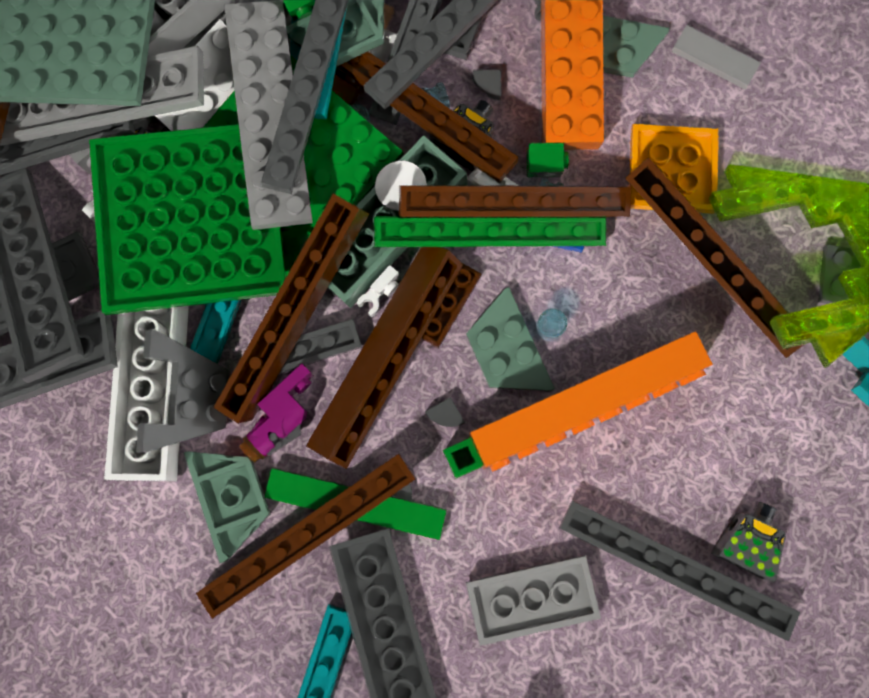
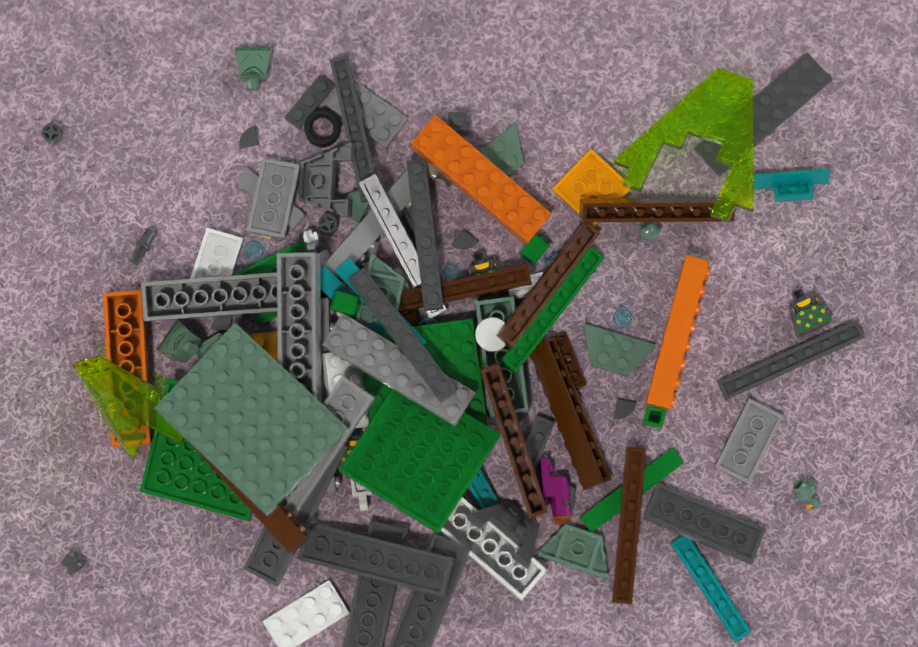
camera: 55 degrees left, 0 degrees up
white plate [357,265,400,317] -> none
light grey tile [671,25,761,89] -> none
none -> sand green animal [632,222,662,241]

